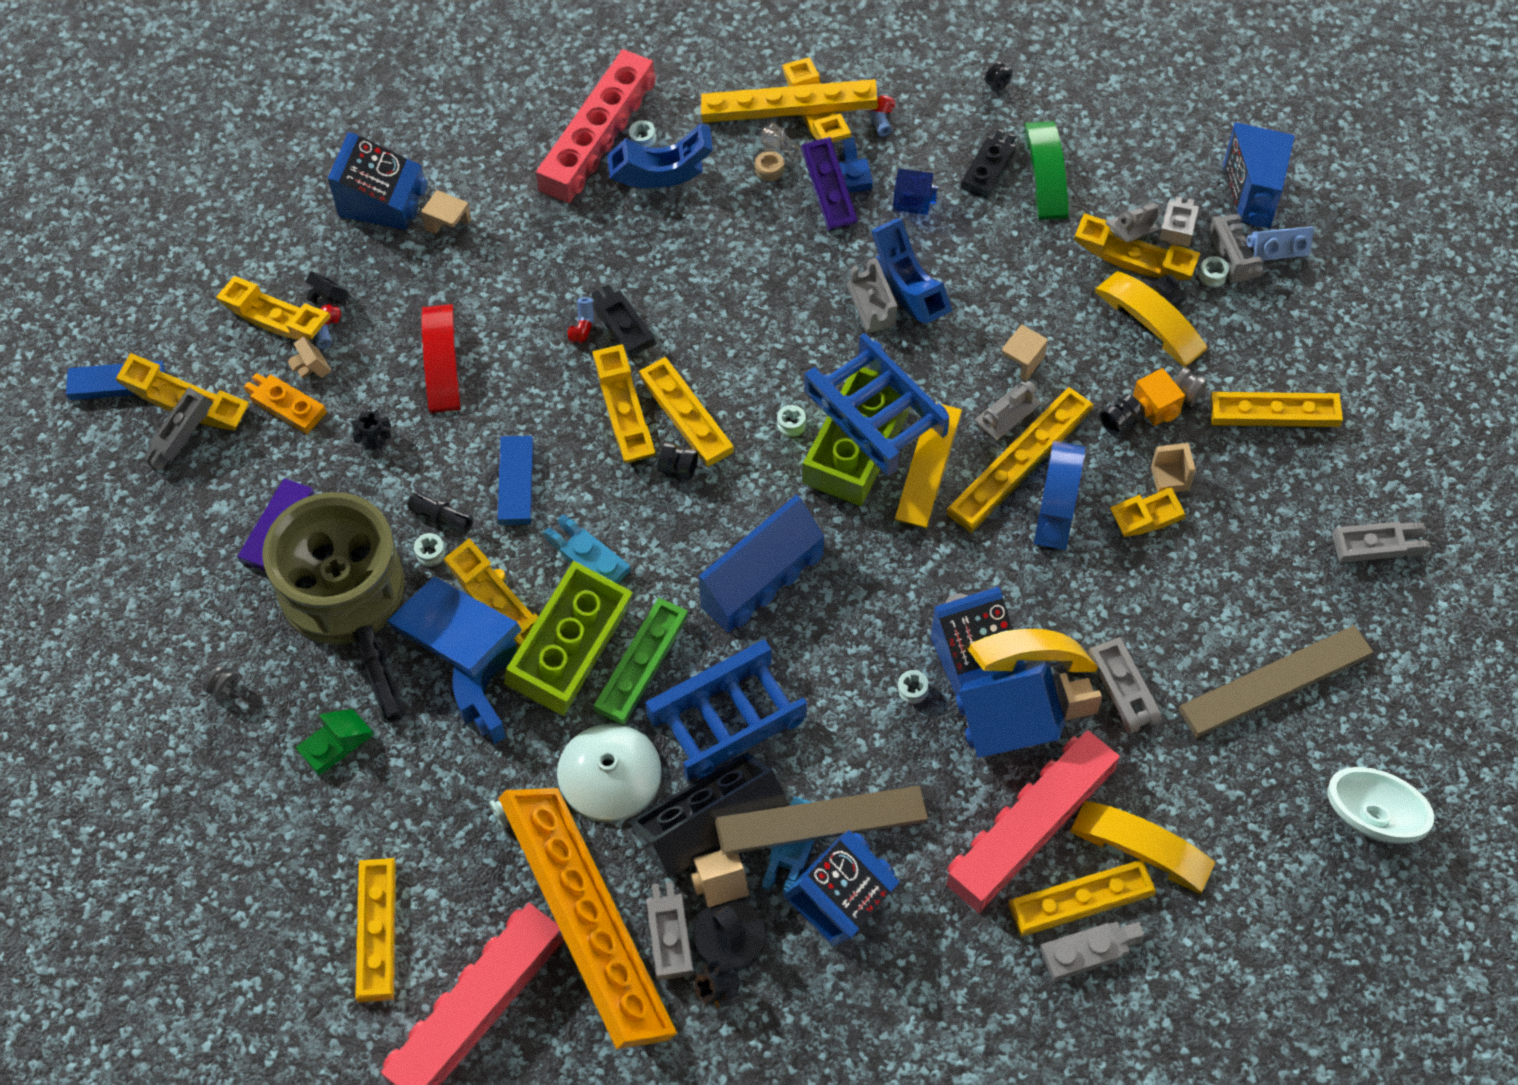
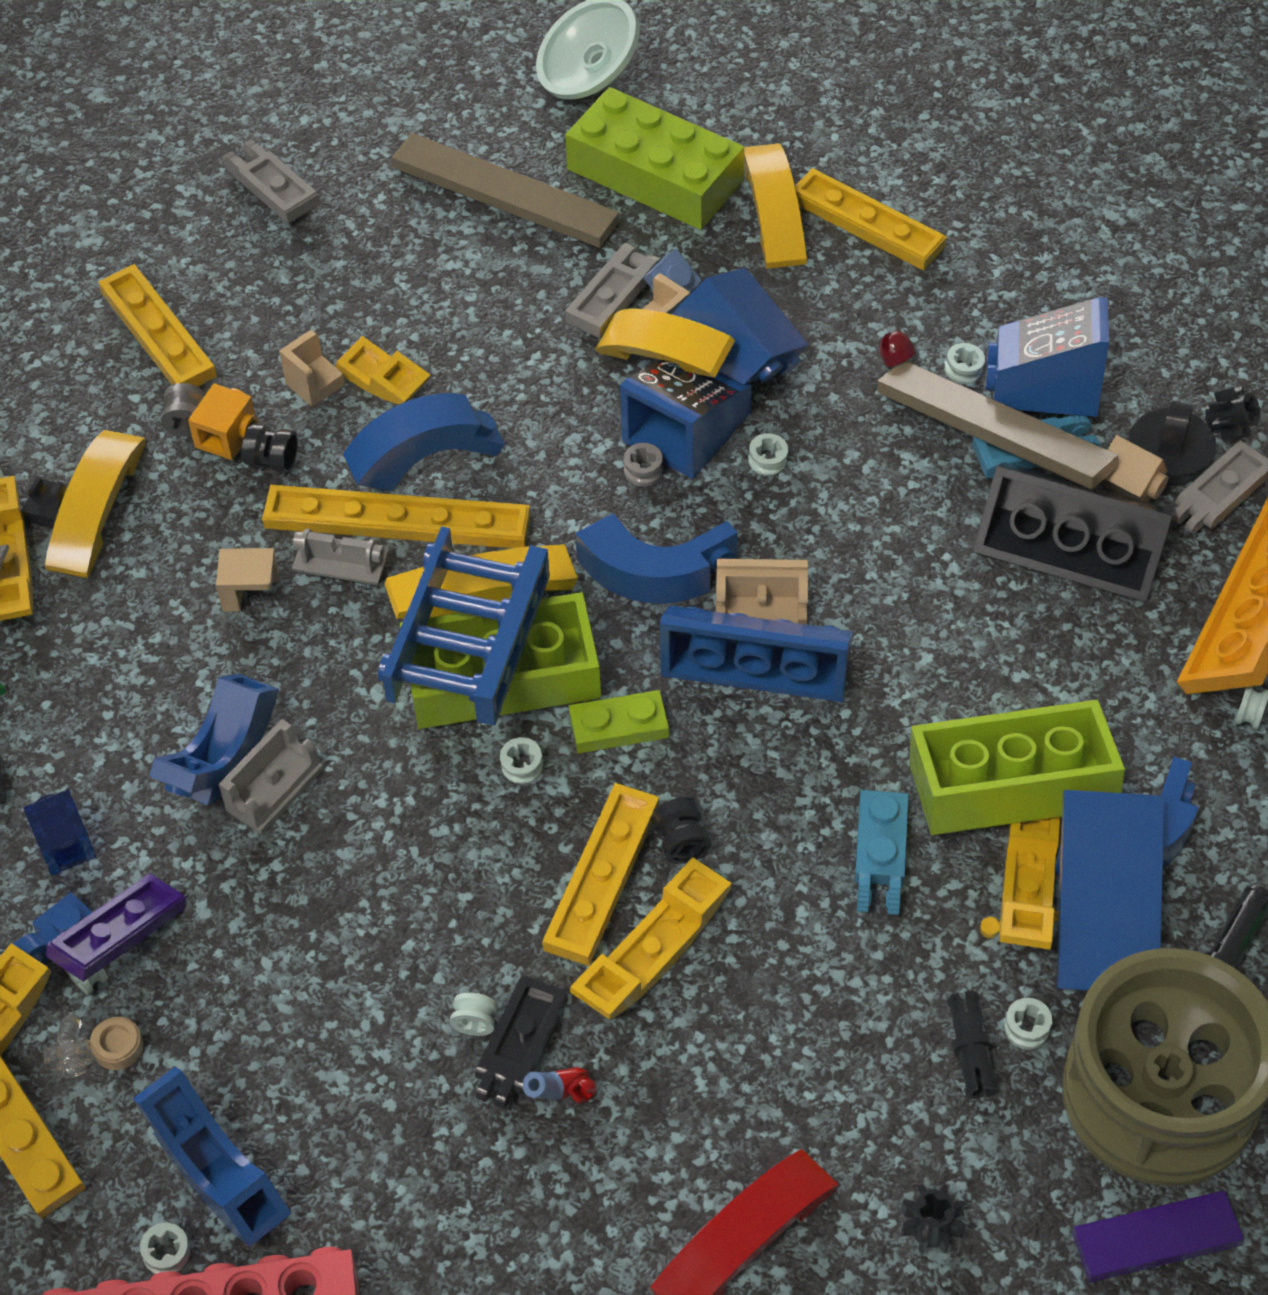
camera: 125 degrees left, 5 degrees down
blue tile [498,436,534,525] -> none
light aqua dish [557,724,662,822] -> none
bright green plate [594,597,689,726] -> none
blue fence [645,639,807,781] -> none
coral brick [946,730,1120,914] -> none
light grey hinge [1040,922,1145,982] -> none
none -> light aqua bush [450,993,498,1036]
none -> lime brick [565,87,744,230]
none -> lime plate [568,690,669,754]
none -> blue arch [575,513,738,604]
none -> medium blue plate [643,249,702,292]
none -> tan hinge [716,559,808,625]
none -> dark red hinge [879,331,916,367]
none -> light aqua bush [944,343,985,384]

